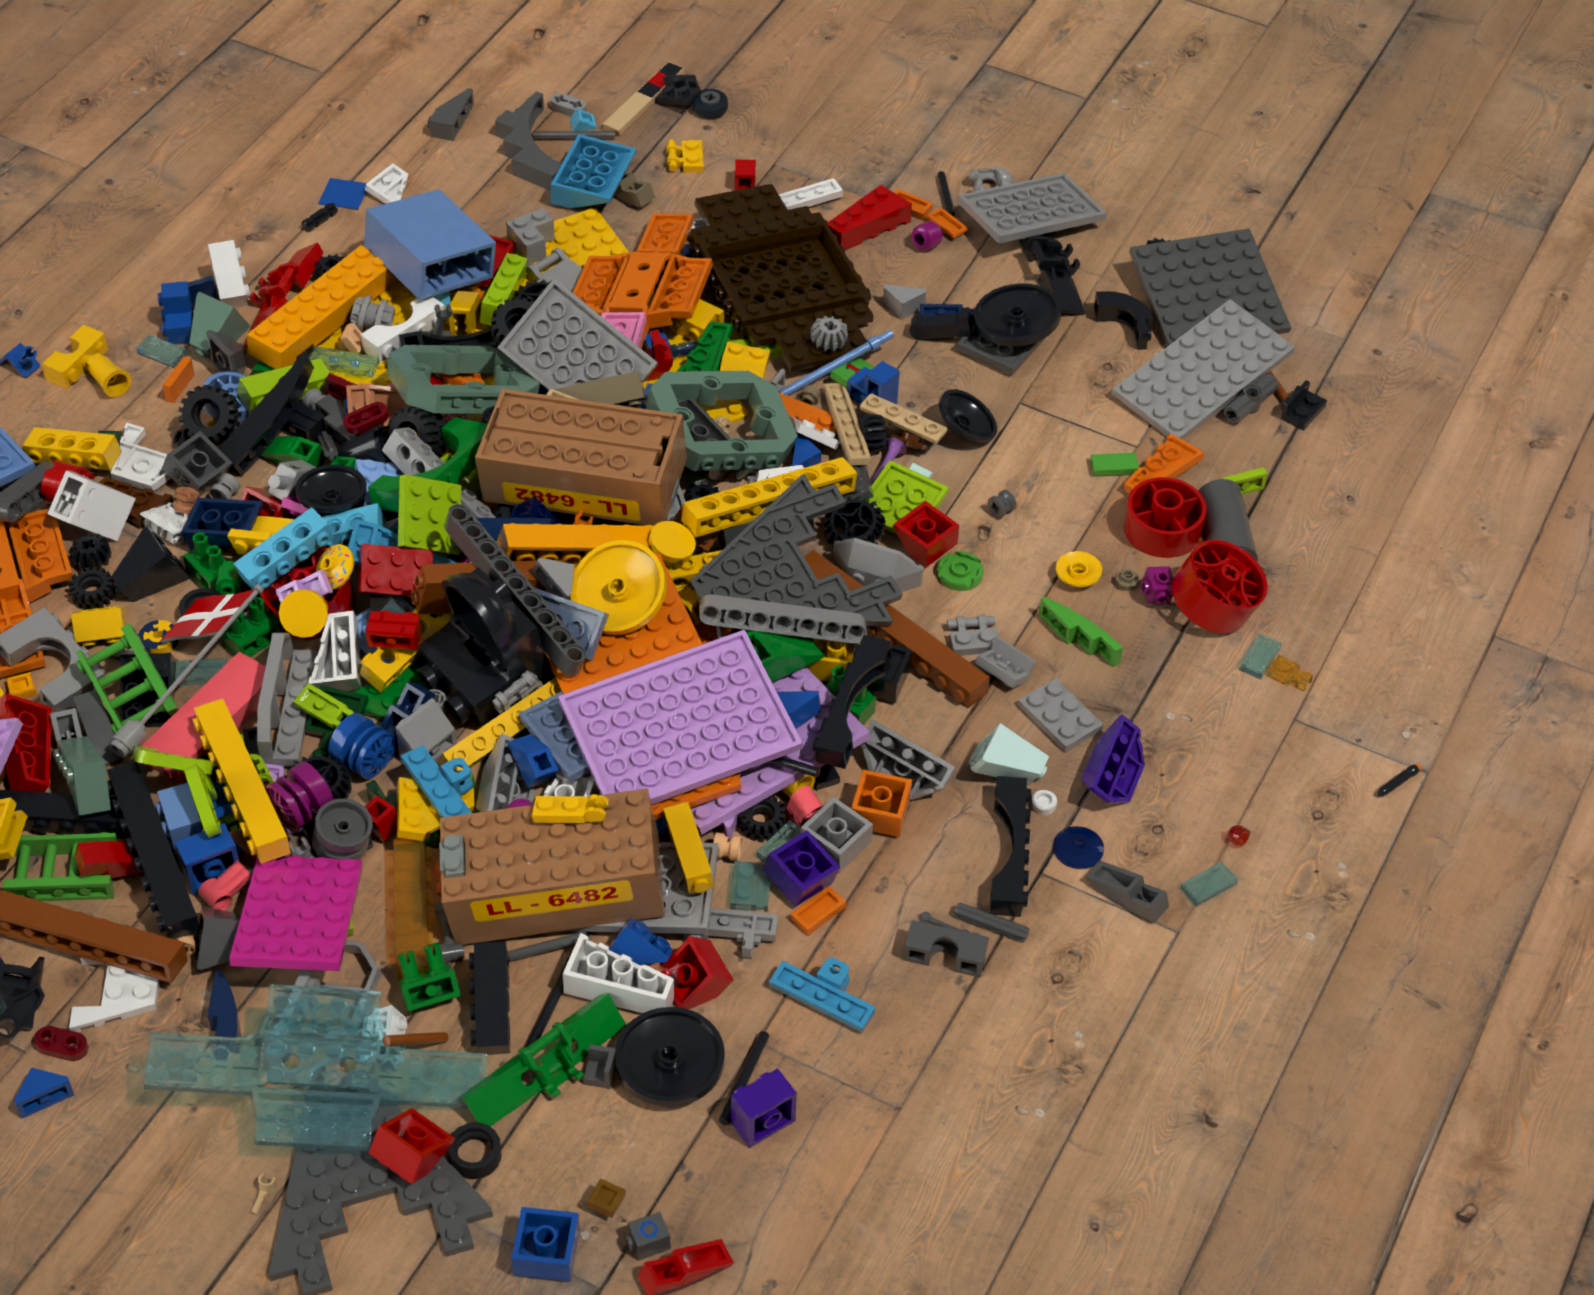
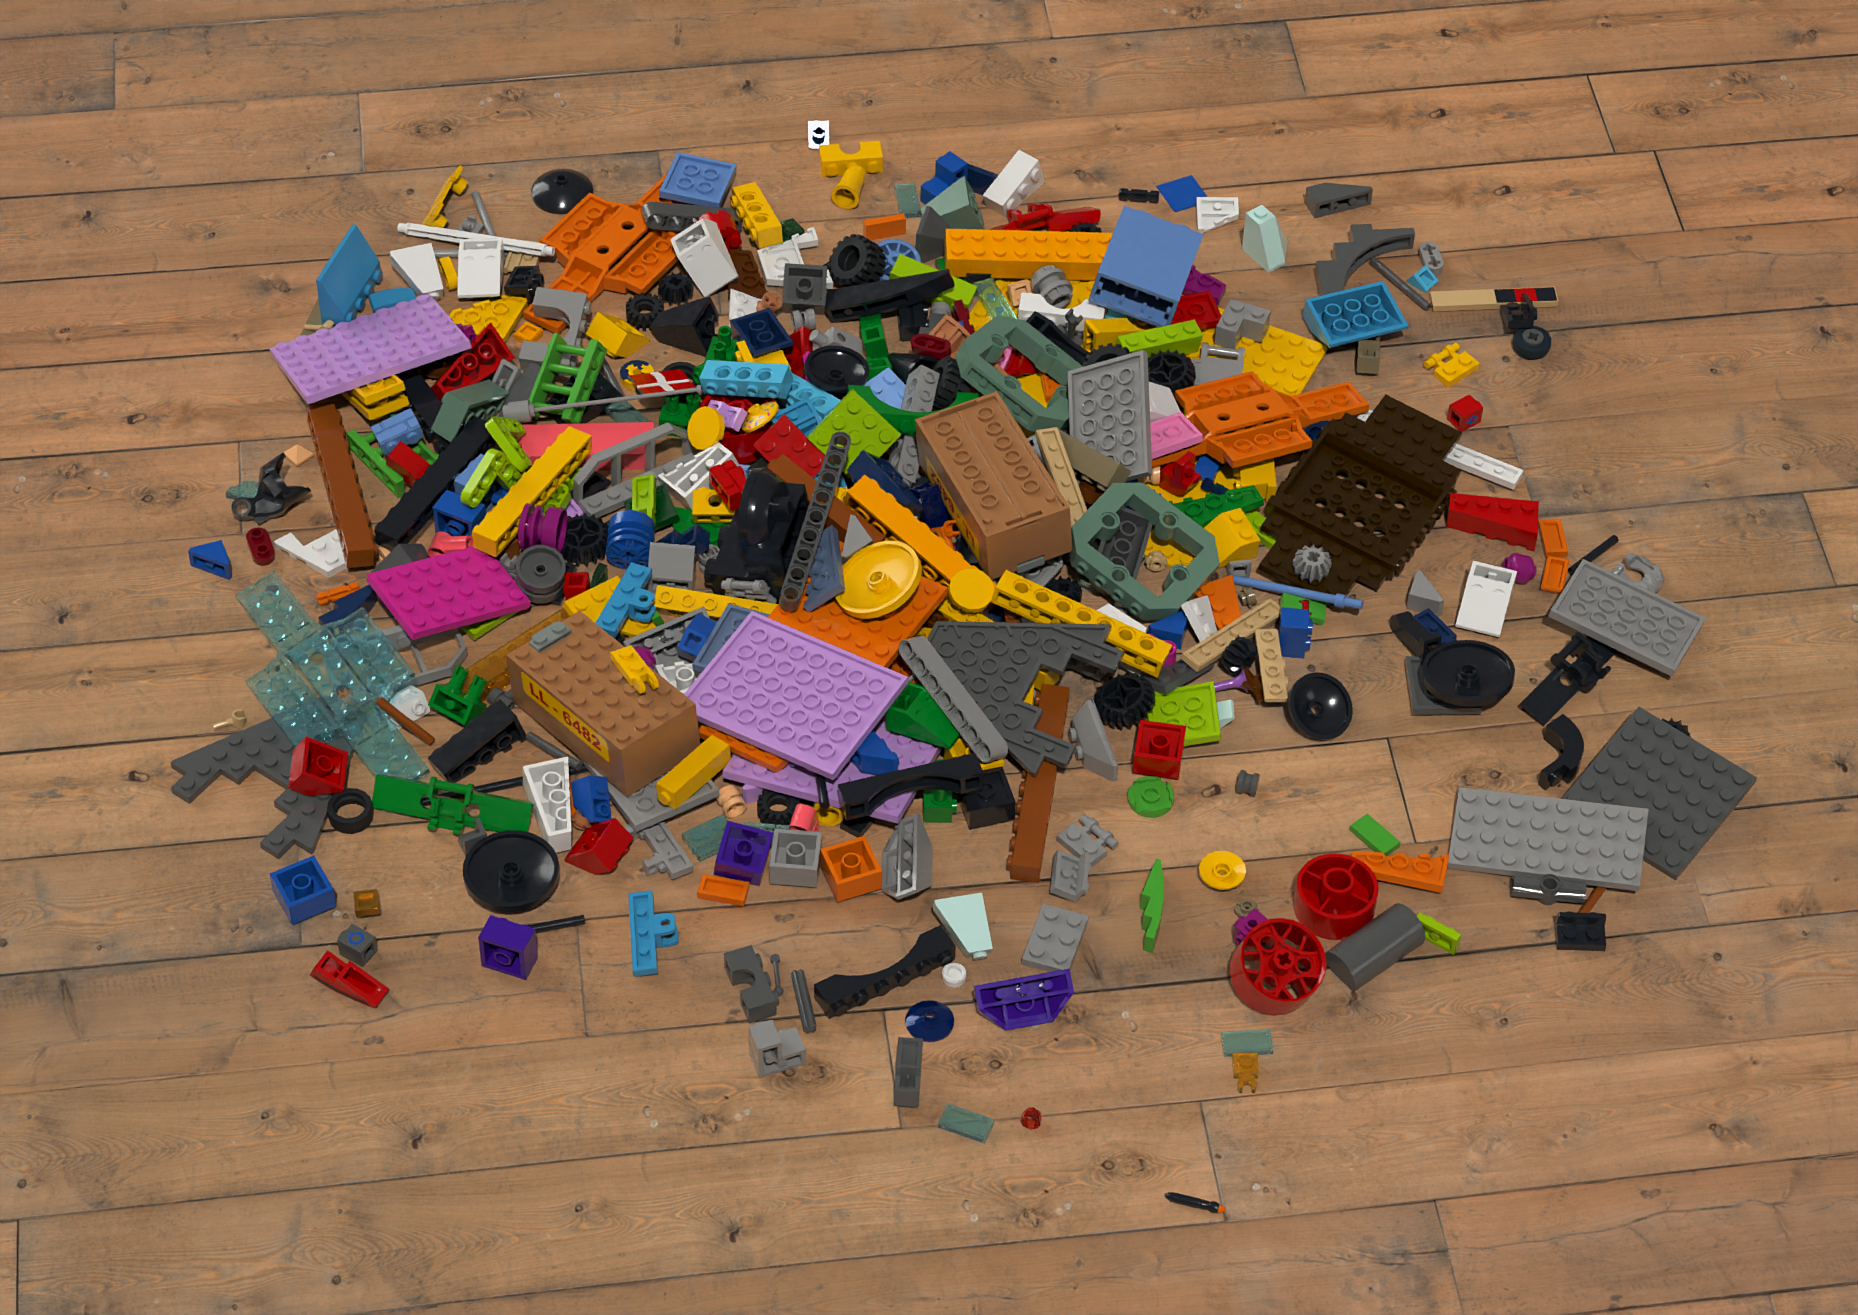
camera: 55 degrees right, 0 degrees up
dark grey axle [317,431,338,461] -> none
none -> orange axle [316,582,360,606]
none -> medium blue brick [371,408,424,456]
none -> light grey brick [749,1020,806,1078]
none -> light aqua slope [1242,205,1287,273]
none -> white slope [1455,561,1517,637]

